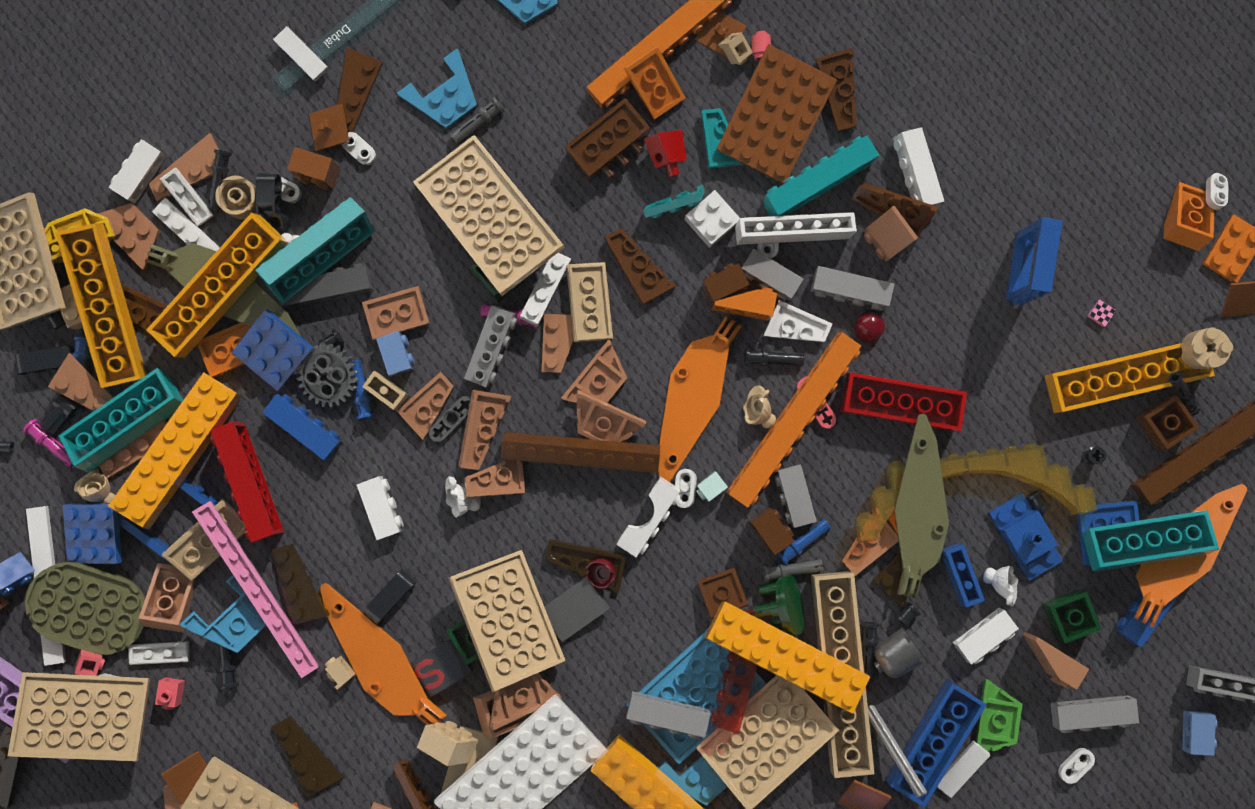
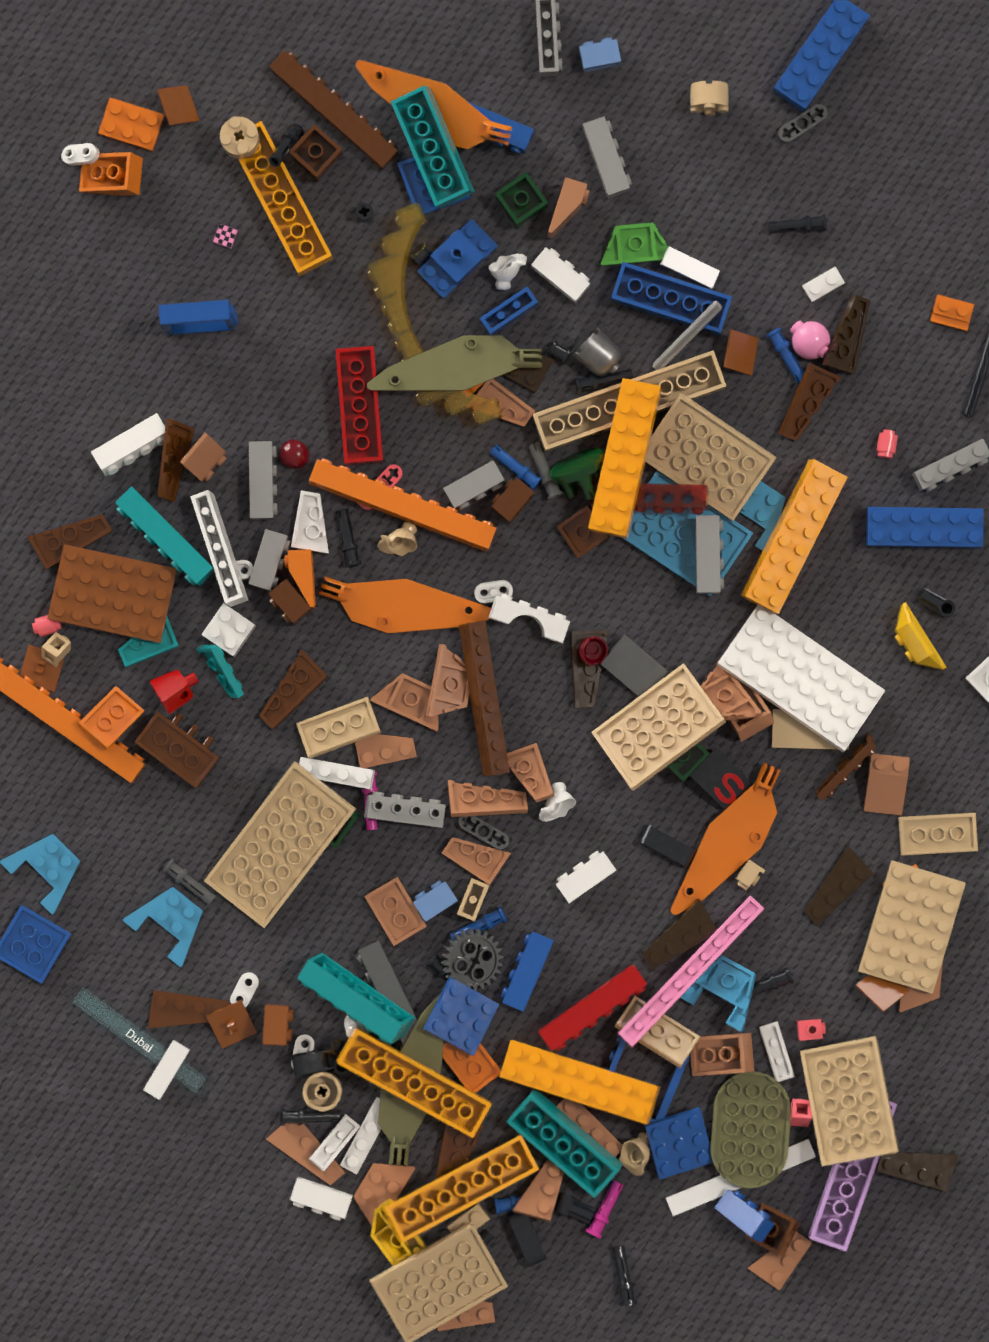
camera: 95 degrees left, 0 degrees up
tan brick [417,721,478,766] -> none
light aqua brick [696,472,728,501] -> none
white plate [1058,748,1095,784] -> none

